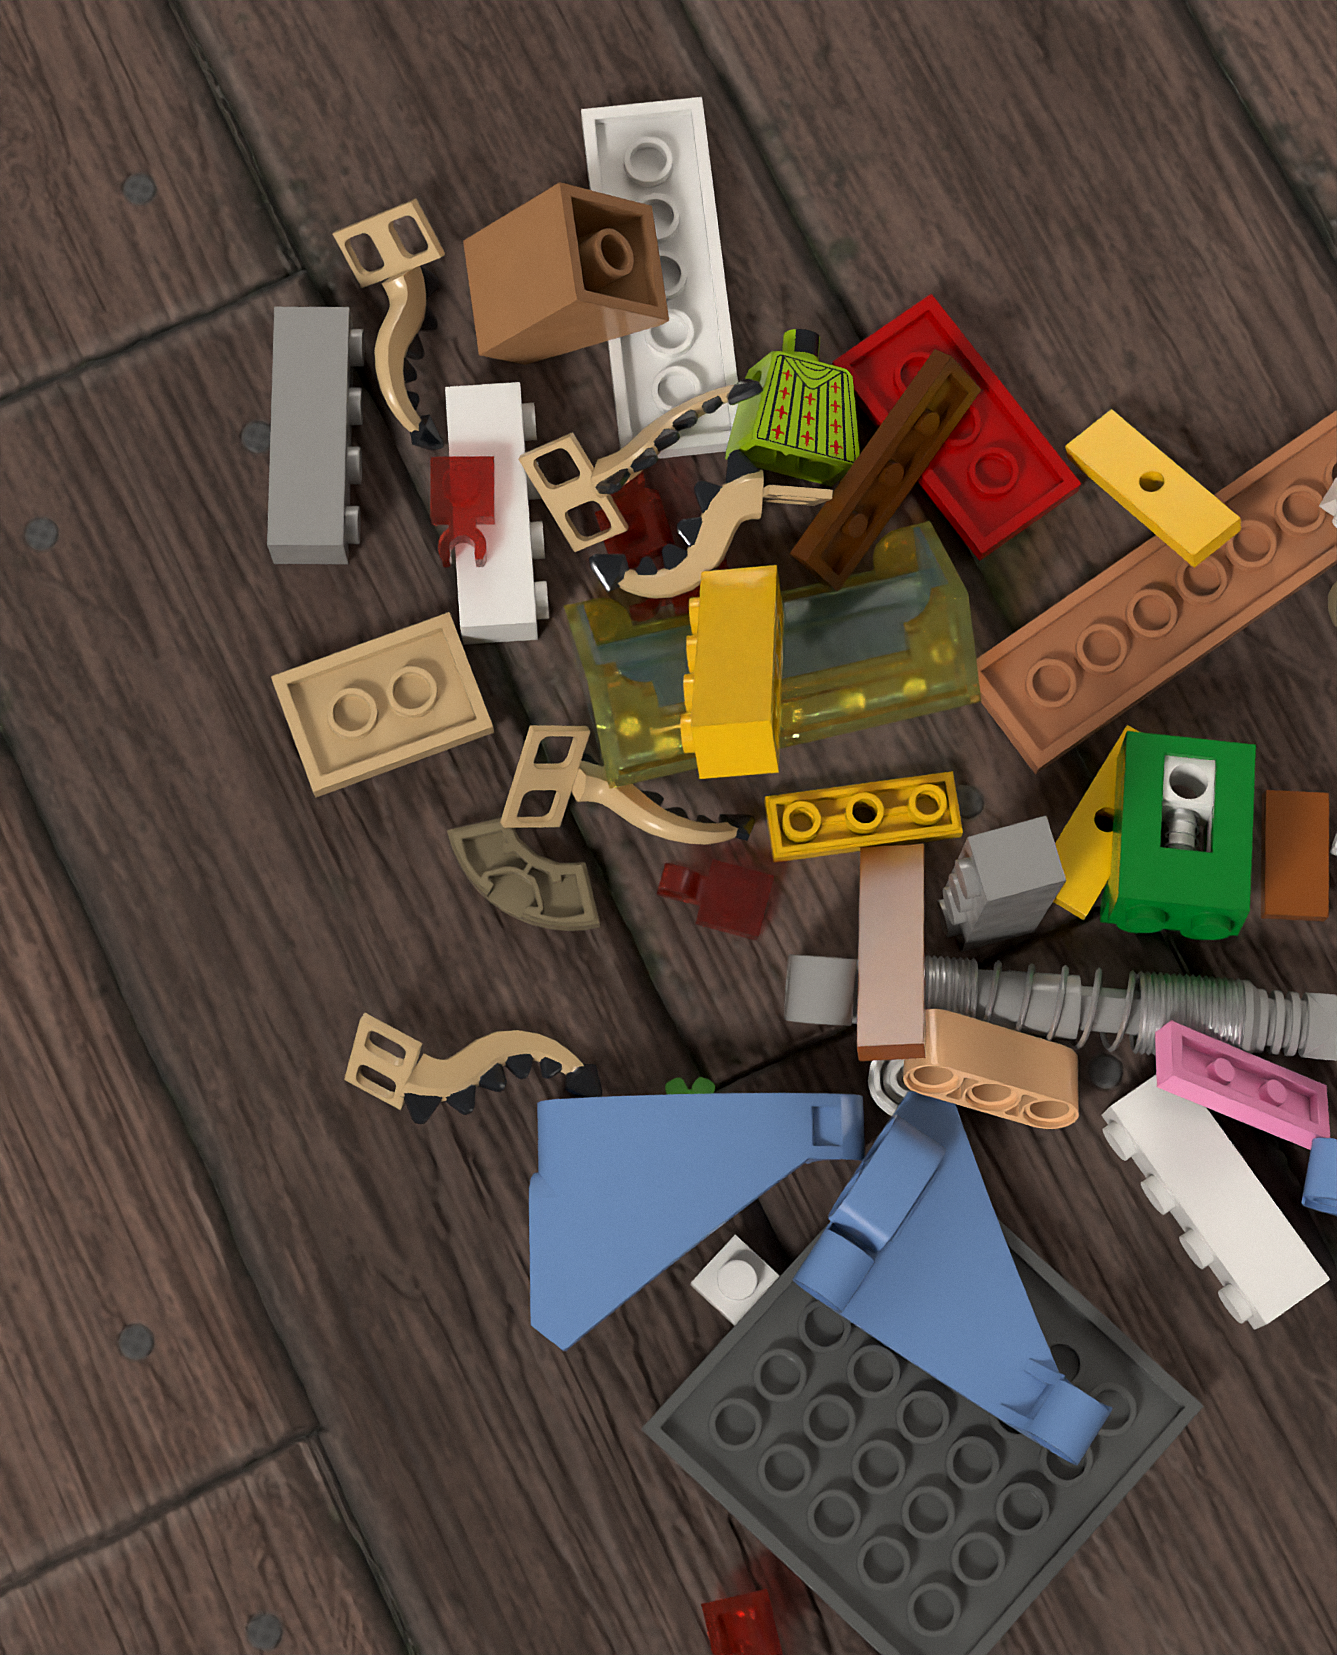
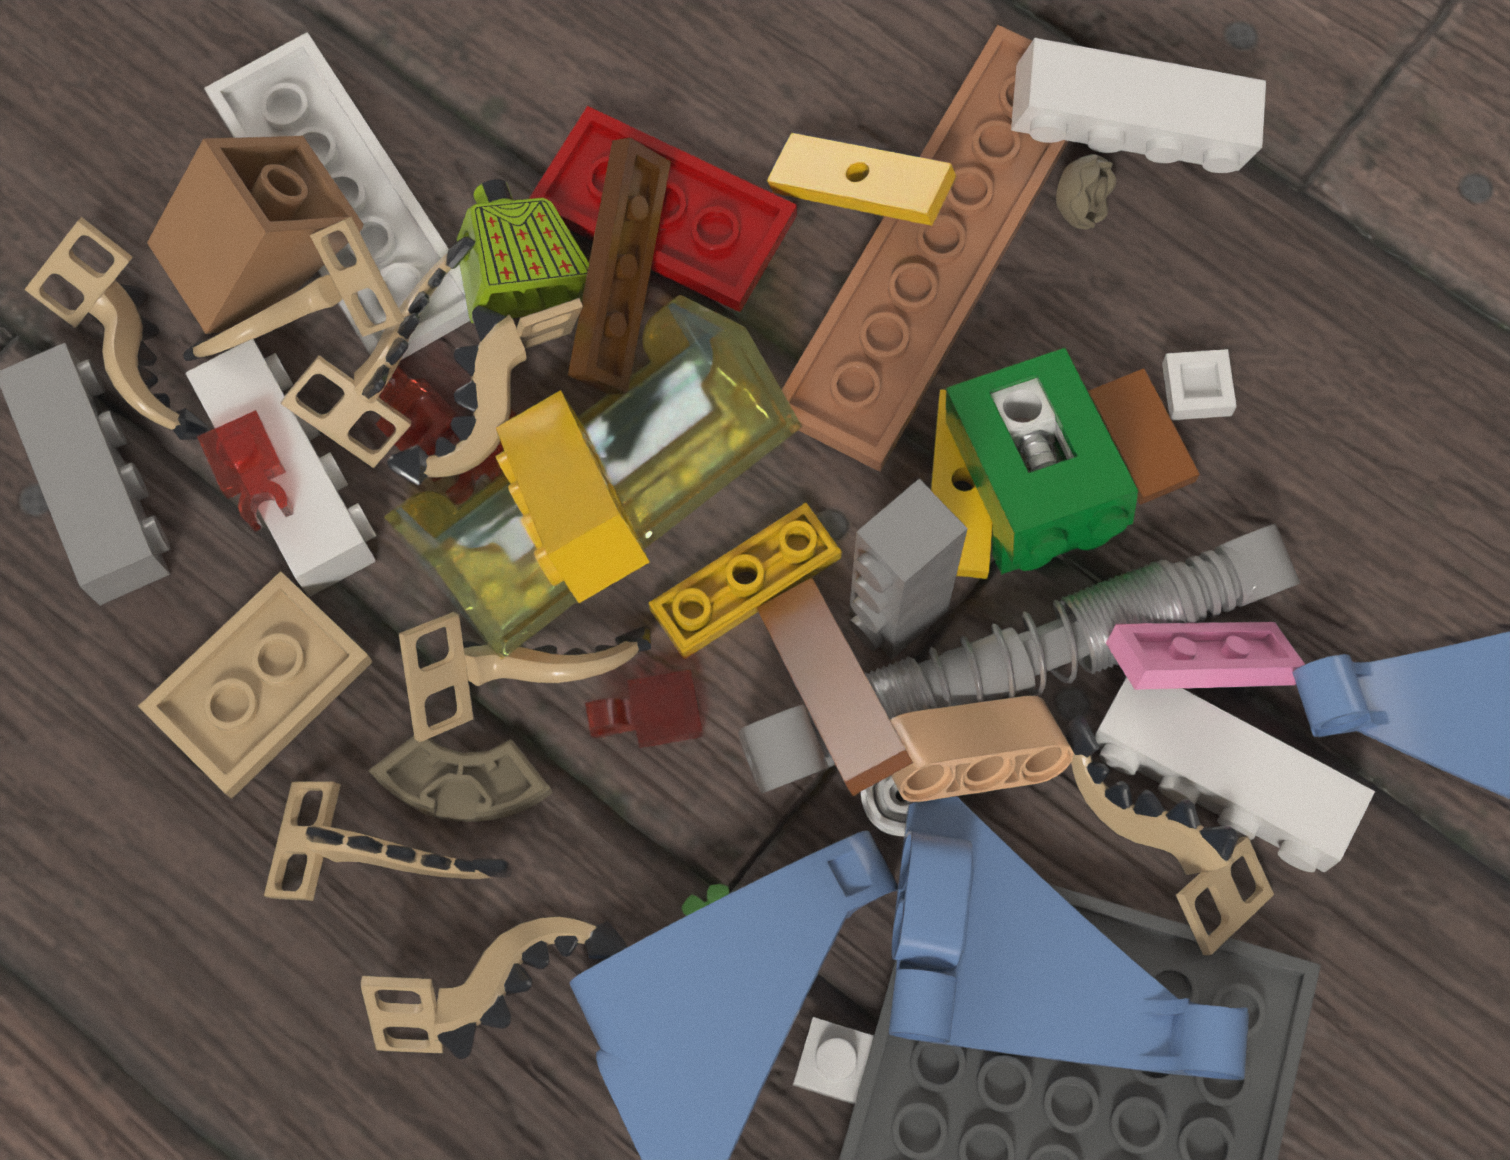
camera: 20 degrees left, 5 degrees down
none -> tan piece [183,217,404,361]
none -> tan piece [264,782,512,901]
none -> tan piece [1064,715,1274,955]

